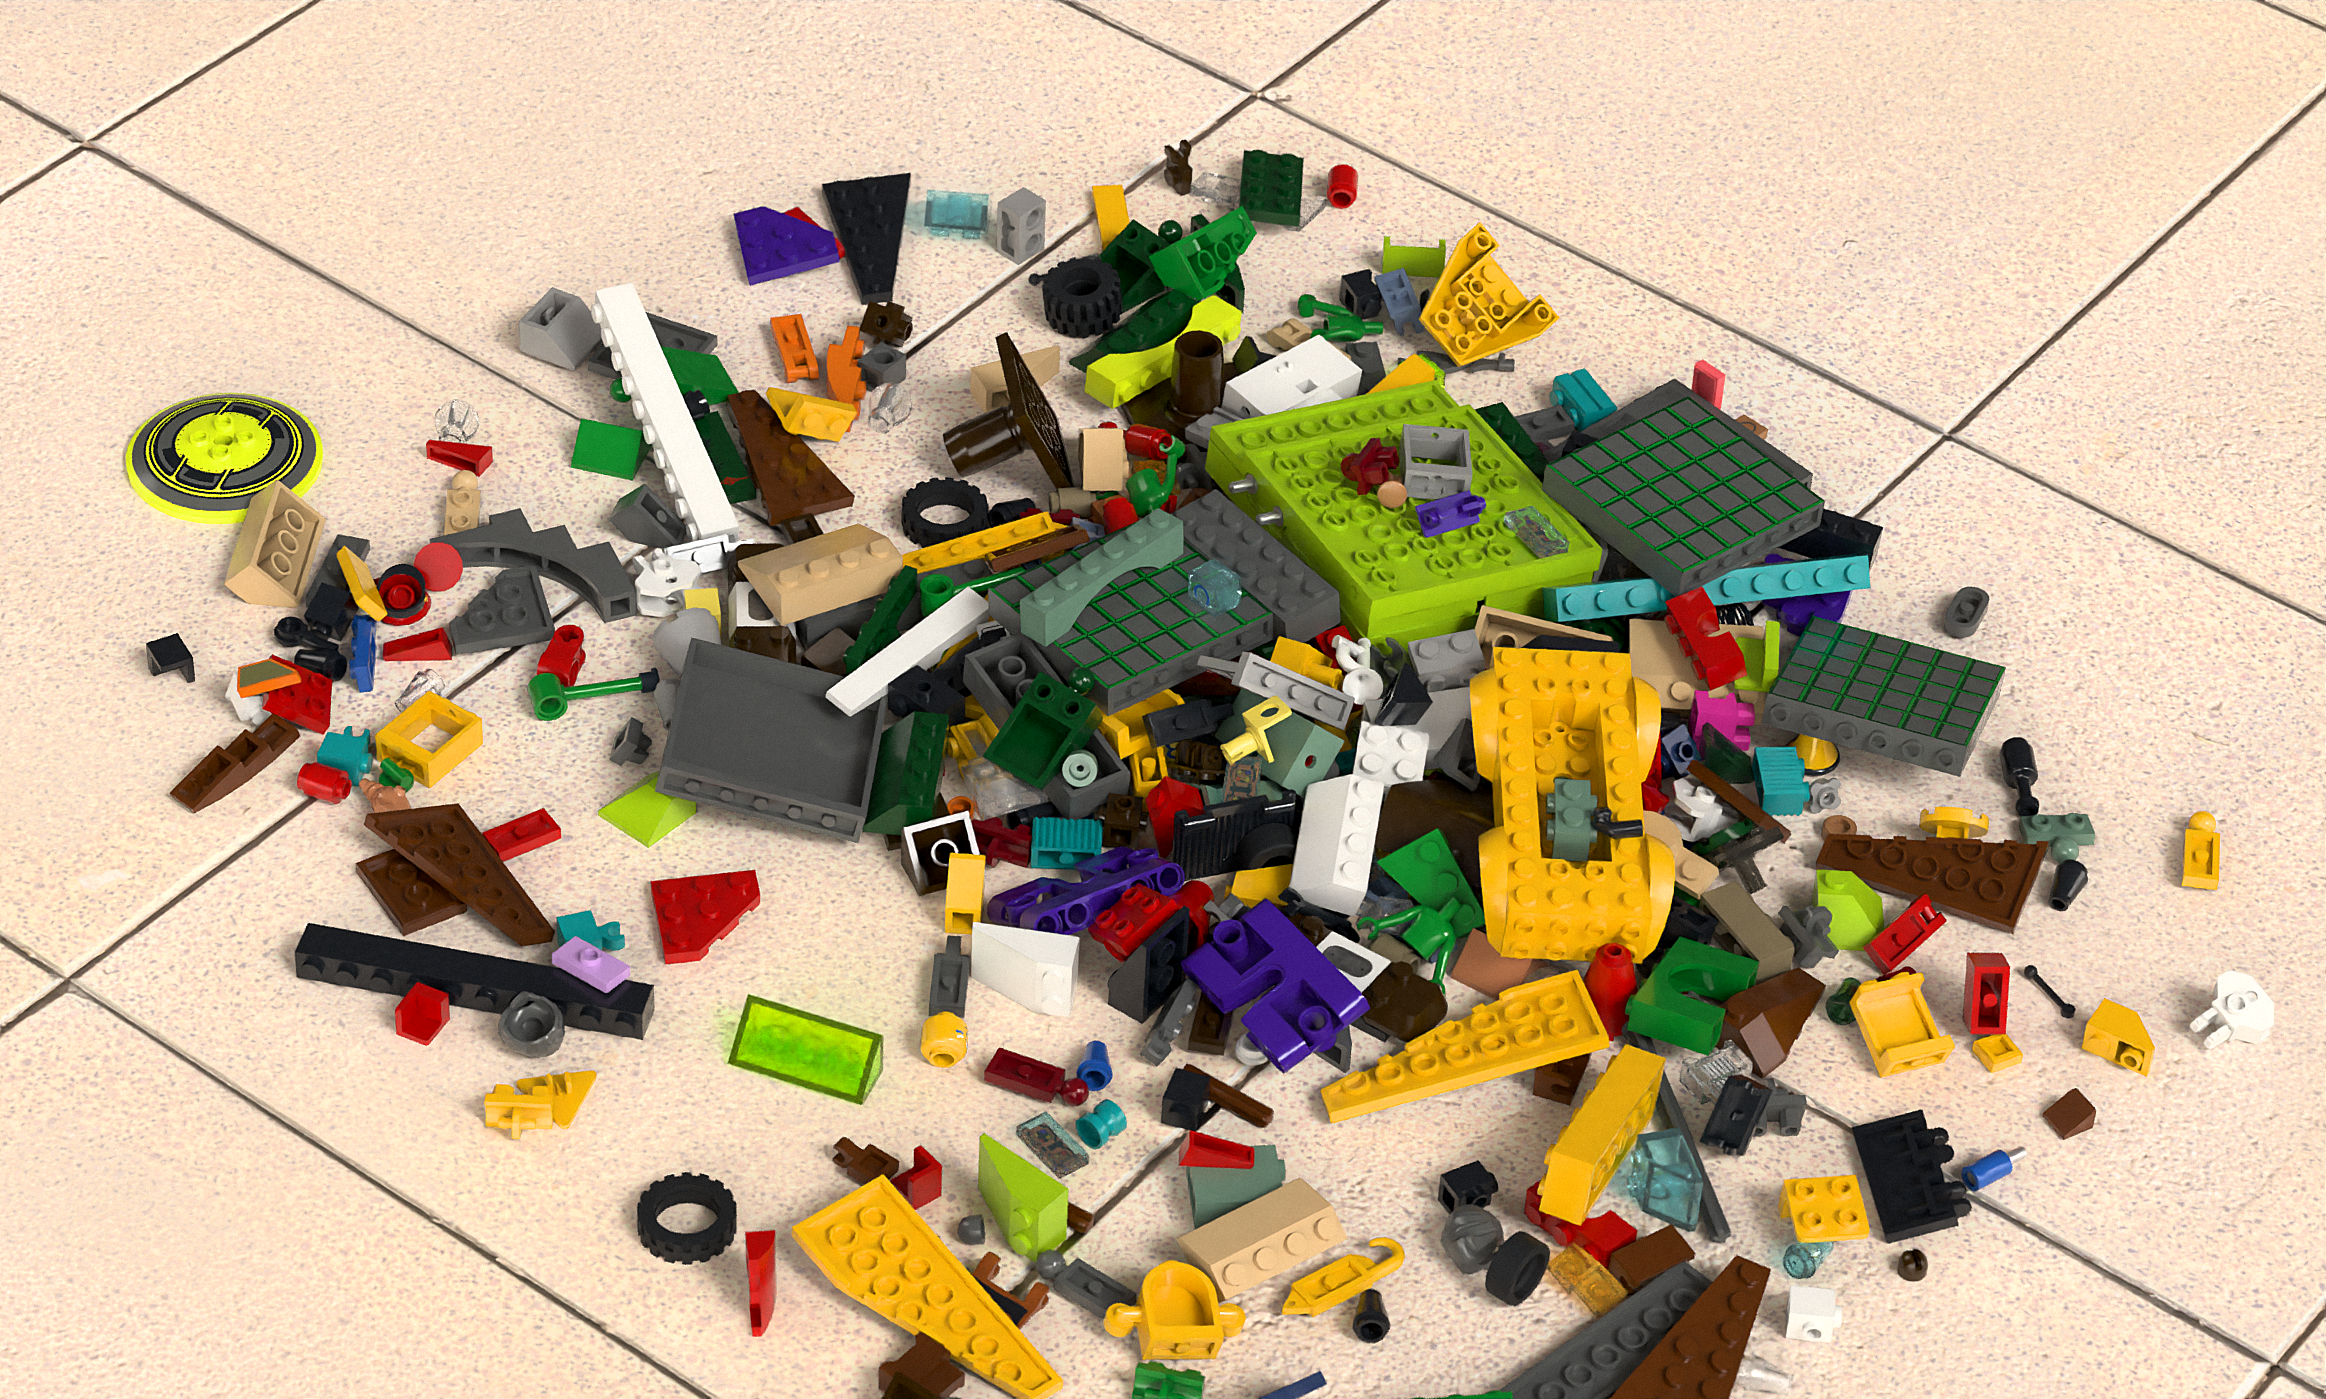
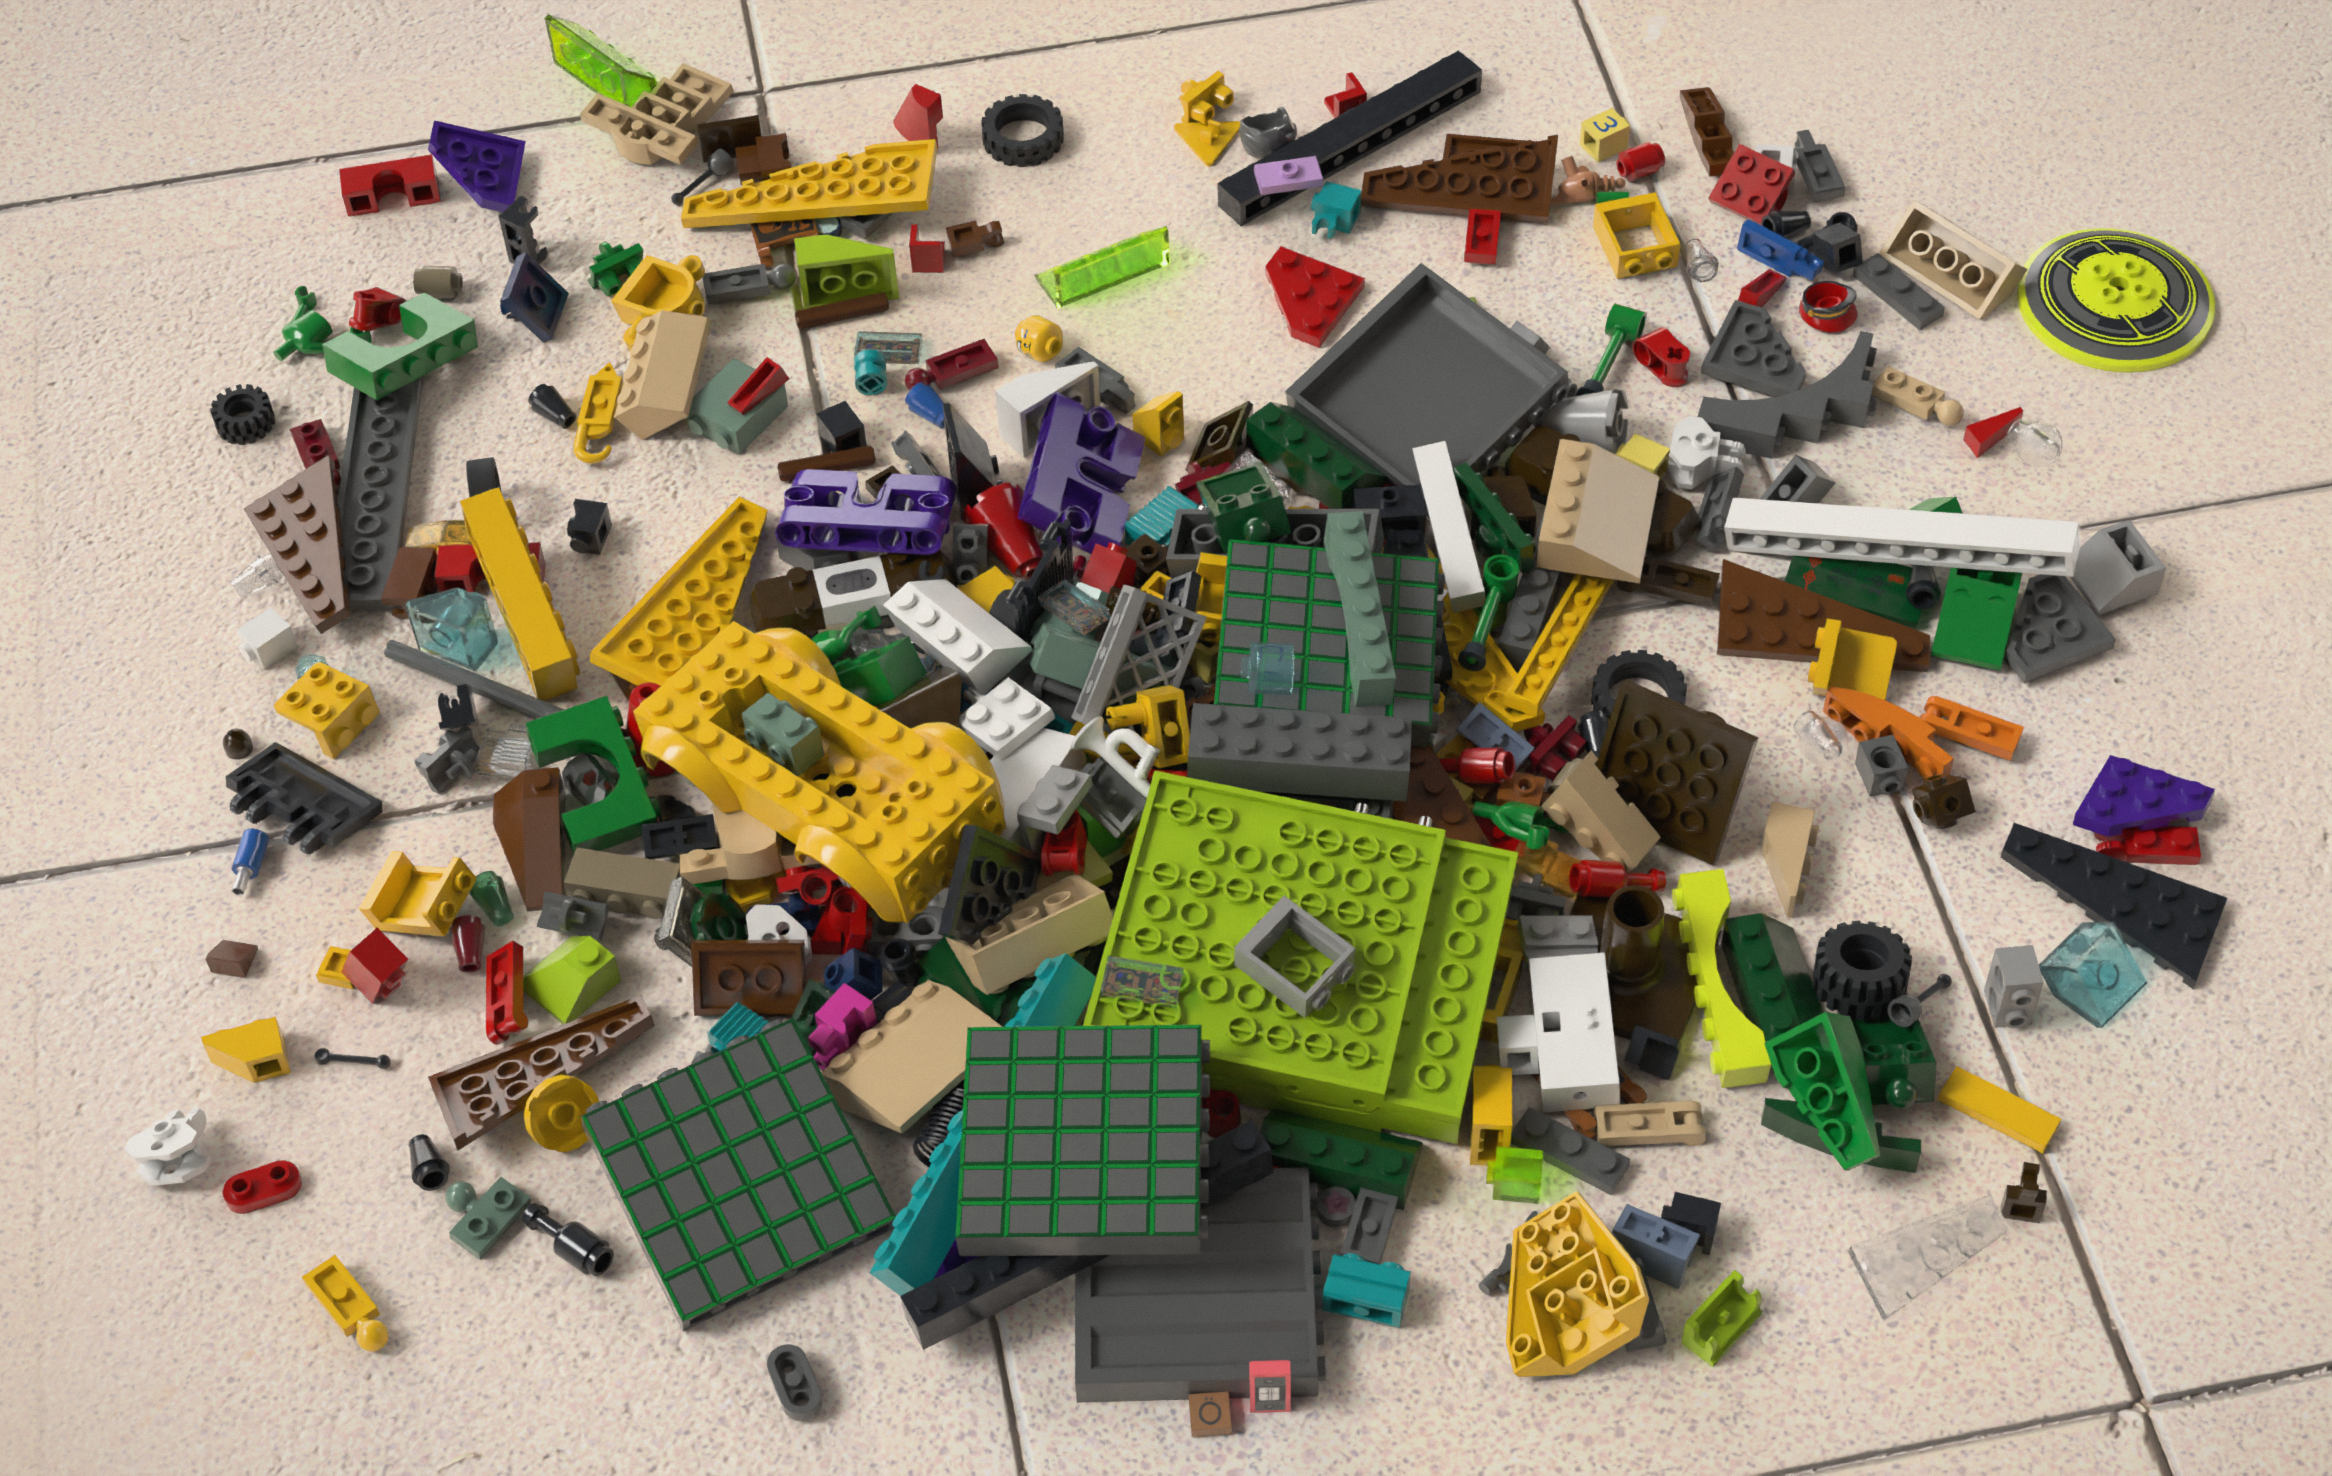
camera: 135 degrees right, 10 degrees up
black panel [146,633,195,683] -> none
tile [237,658,301,699] -> none
teal brick [317,726,373,787] -> none
yellow tile [336,546,387,621] -> none
piece [373,542,463,592] -> none
reddish brown tile [984,524,1090,572] -> none
tile [1062,750,1098,787] -> none
red plate [1087,883,1180,963] -> none
light yellow bracket [1220,695,1292,765] -> none
dark green plate [1239,149,1304,227] -> none
green piece [1298,294,1383,342] -> none
red brick [1327,164,1358,209] -> none
dark red hips [1340,438,1400,495] -> none
black slope [1374,663,1433,726] -> none
medium nougat piece [1377,472,1407,508] -> none
dark purple hinge [1415,490,1486,538] -> none
dark grey hair [1440,1204,1504,1275] -> none
black arm [1591,807,1643,839] -> none
red arch [1664,586,1747,691] -> none
lime panel [1734,620,1780,693] -> none
medium nougat tile [1821,815,1857,841] -> none
none -> red plate [222,1160,302,1214]
none -> light yellow brick [1580,108,1630,162]
none -> dark grey hinge [1794,129,1846,202]

